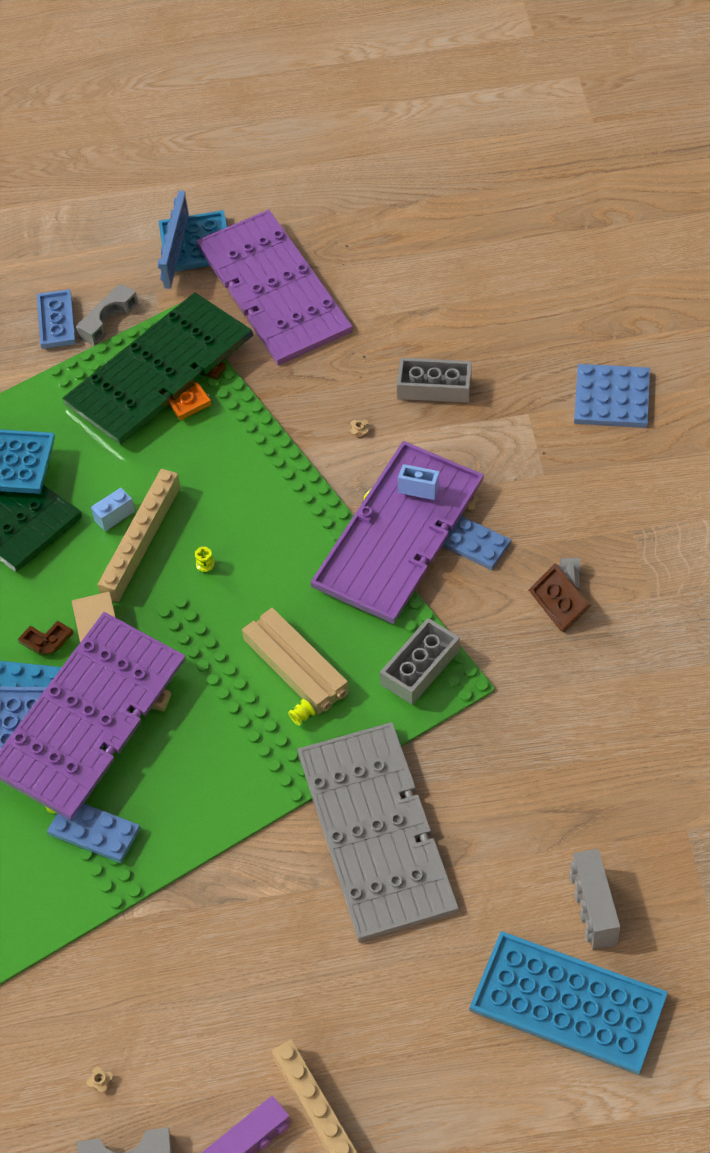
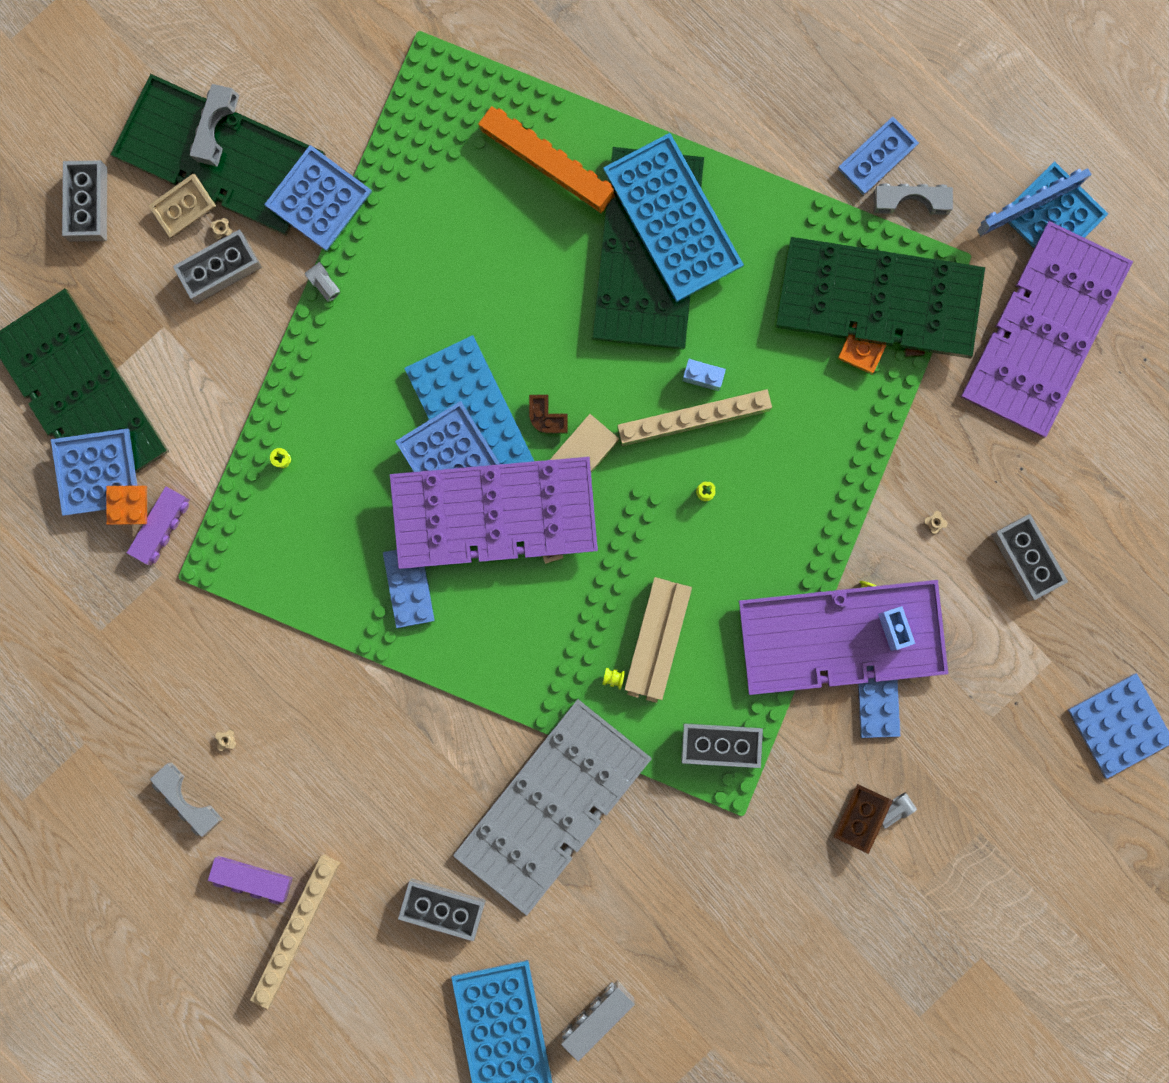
camera: 55 degrees right, 30 degrees up
none -> light grey brick [398,878,486,941]

